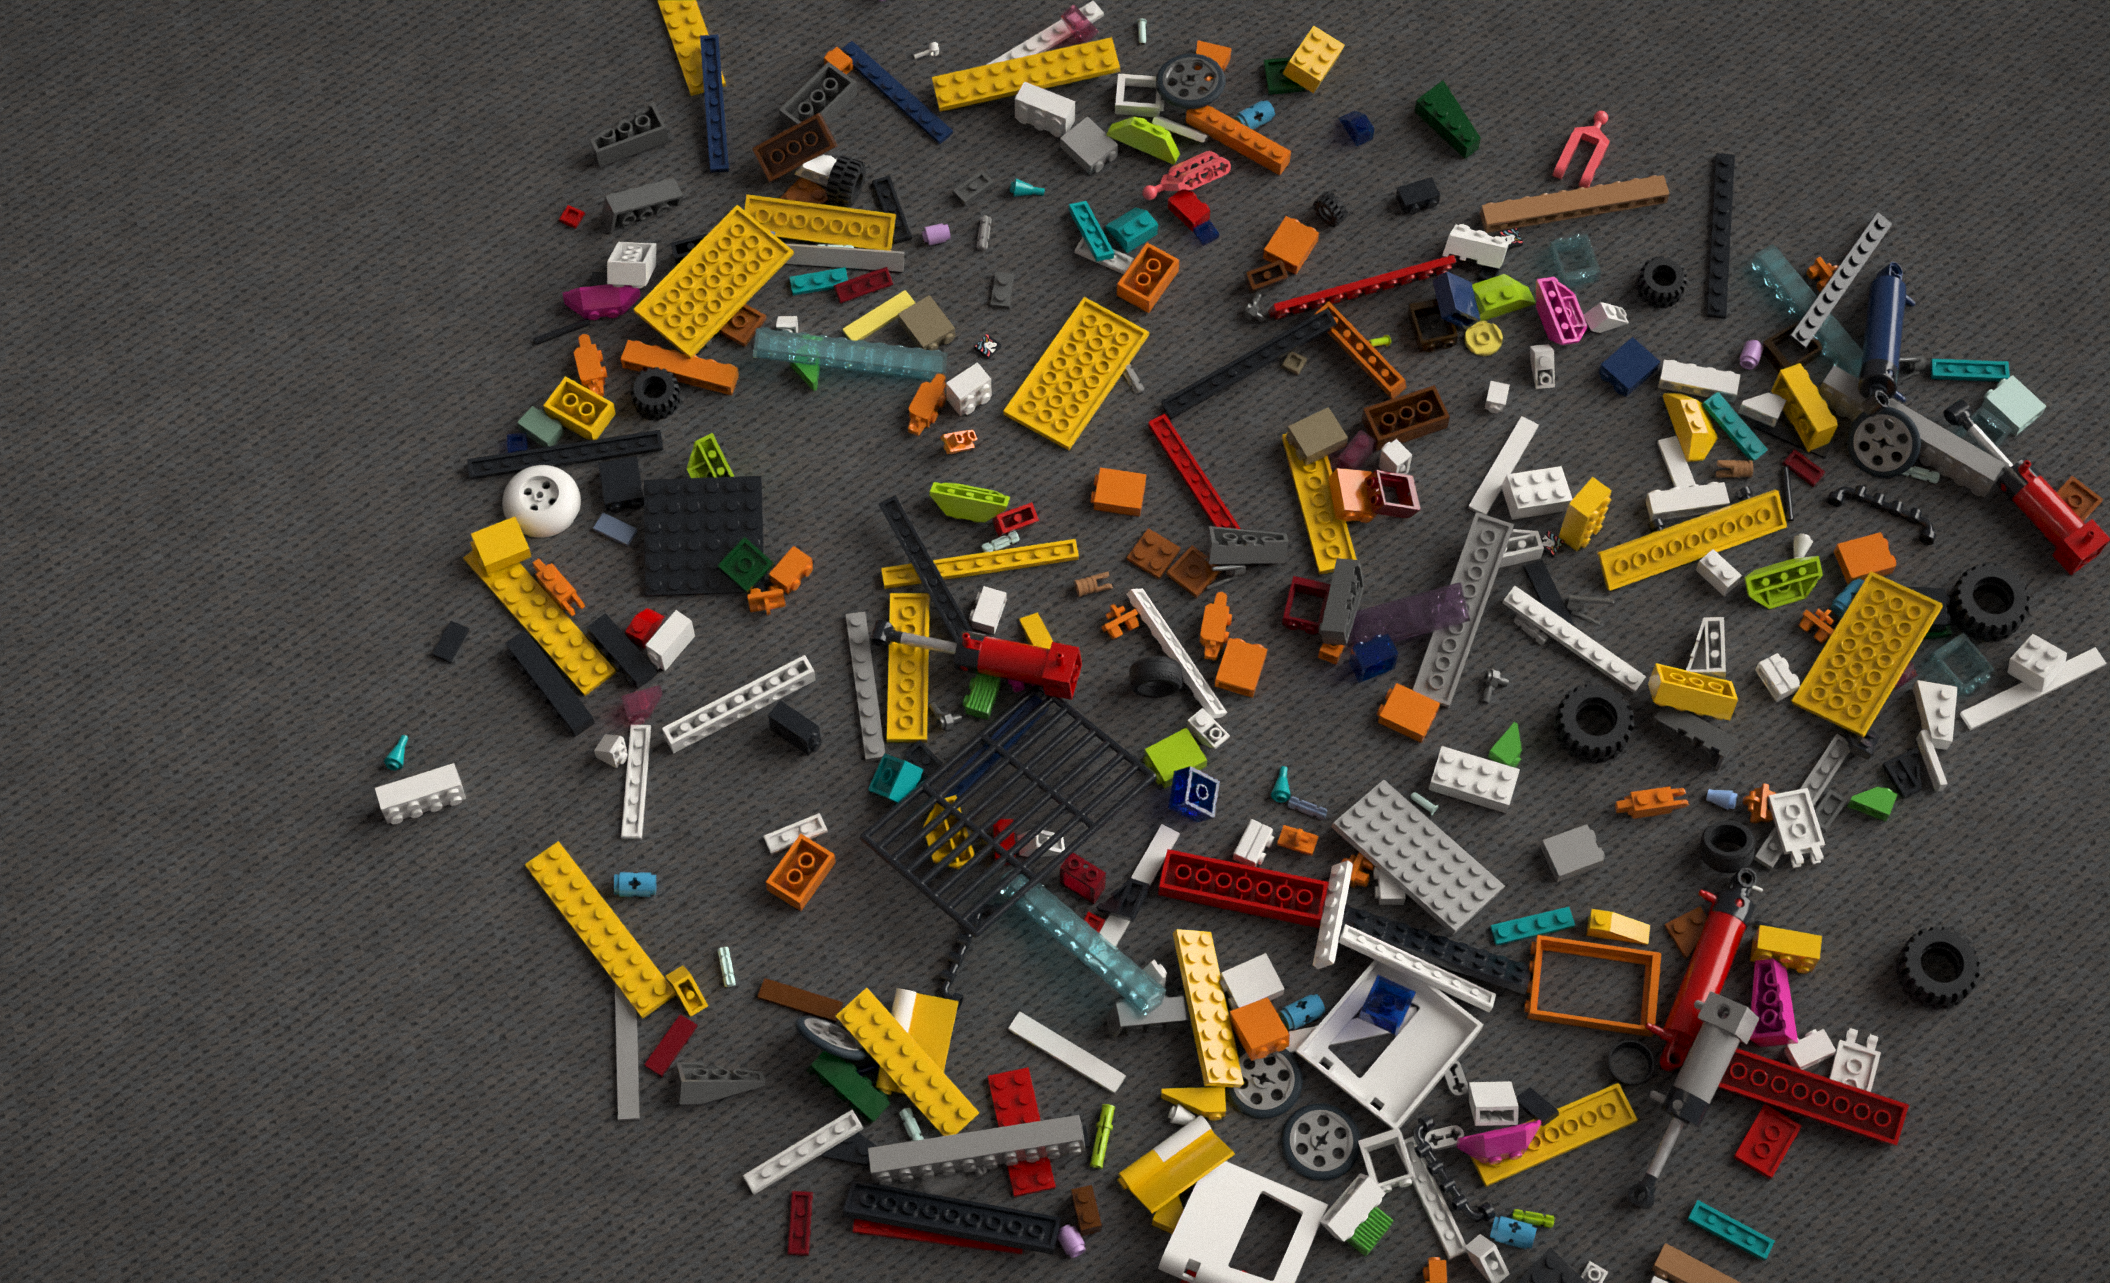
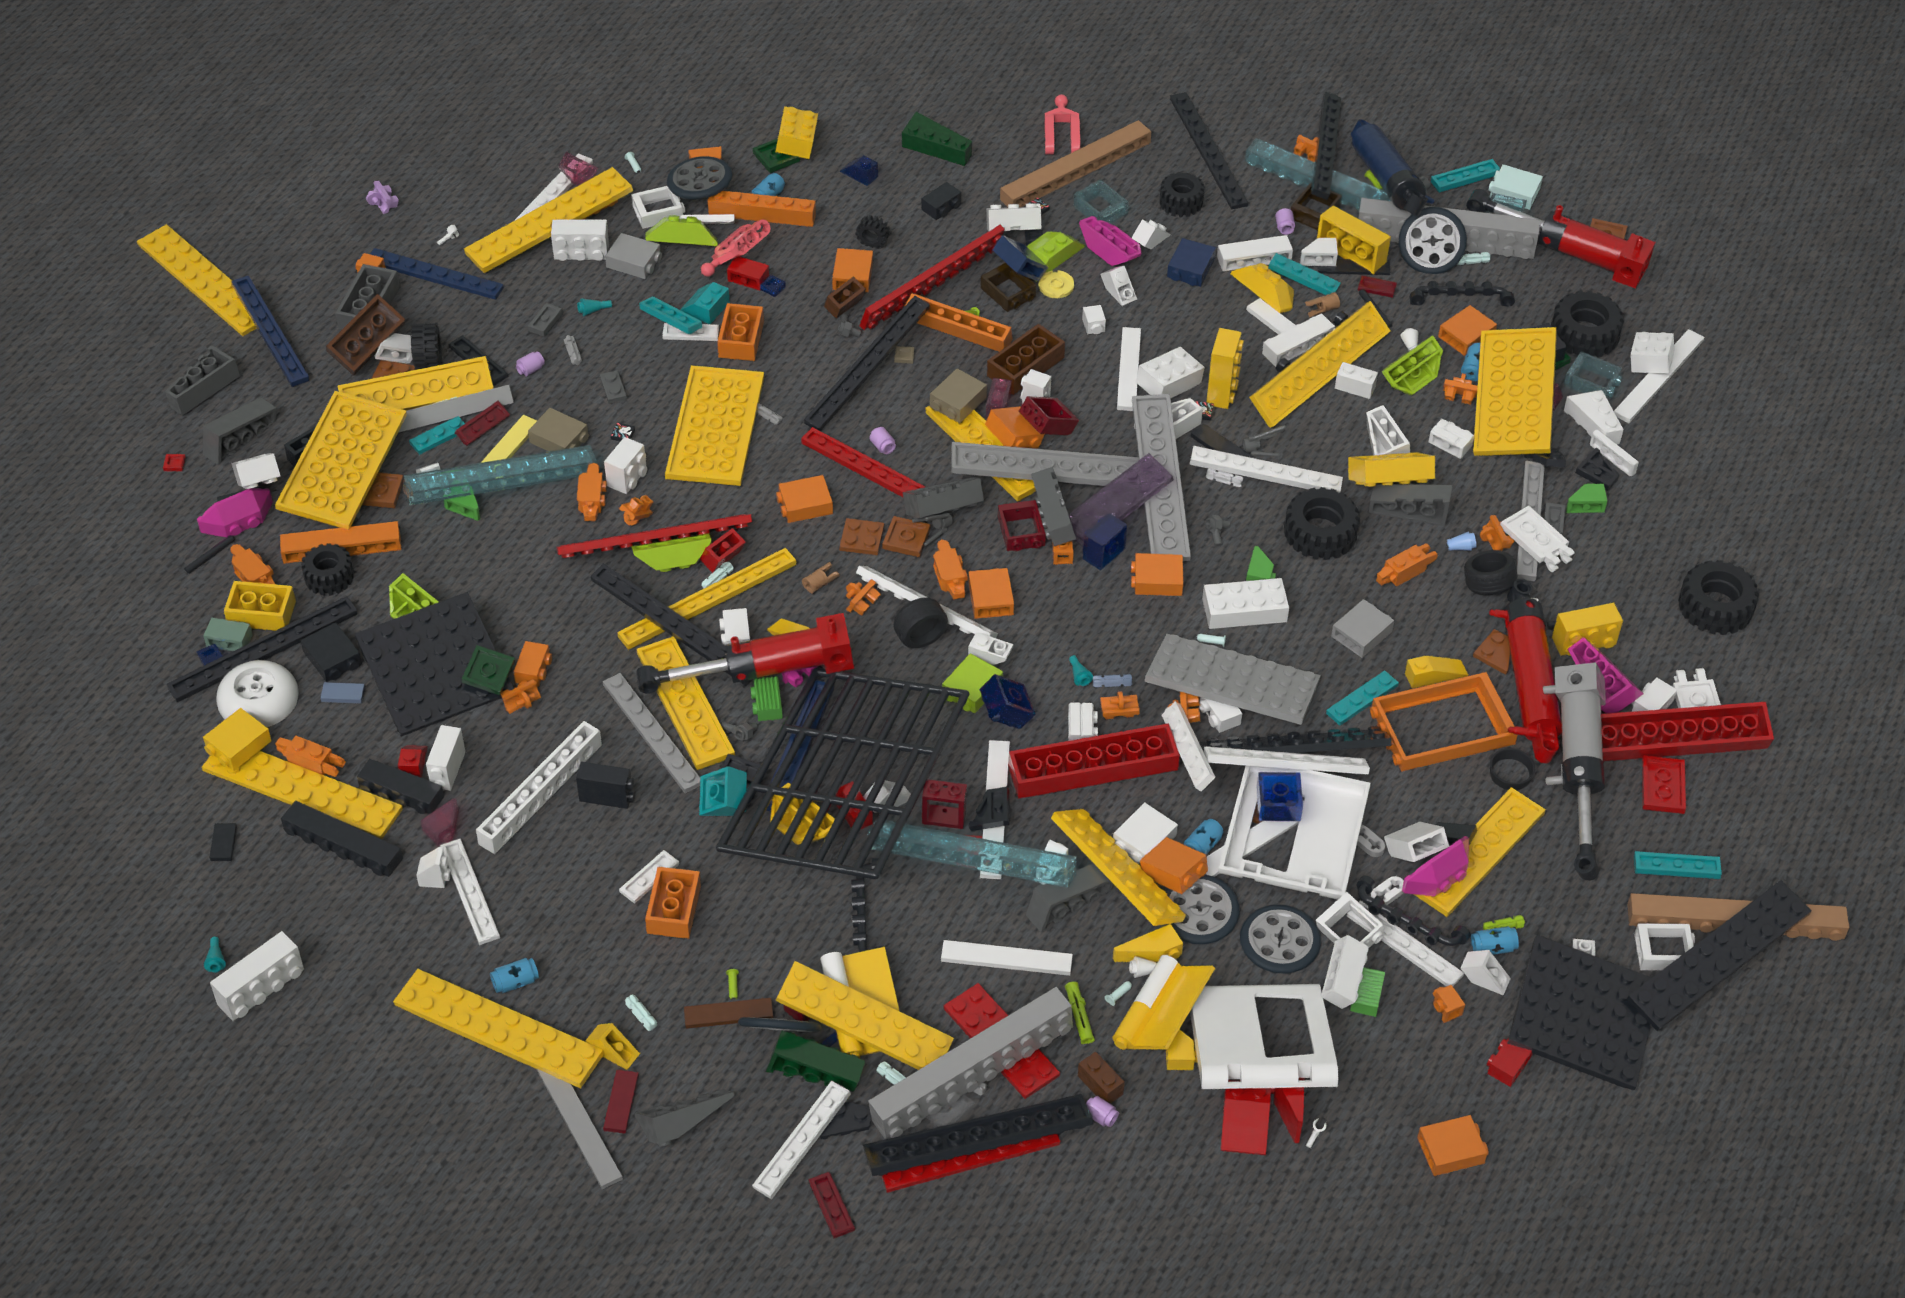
camera: 25 degrees left, 15 degrees down
none -> red plate [556,514,752,558]
none -> lime piece [726,969,739,999]
none -> lavender brick [870,427,896,454]
none -> light grey plate [951,442,1142,489]
none -> light aqua piece [1105,981,1132,1006]

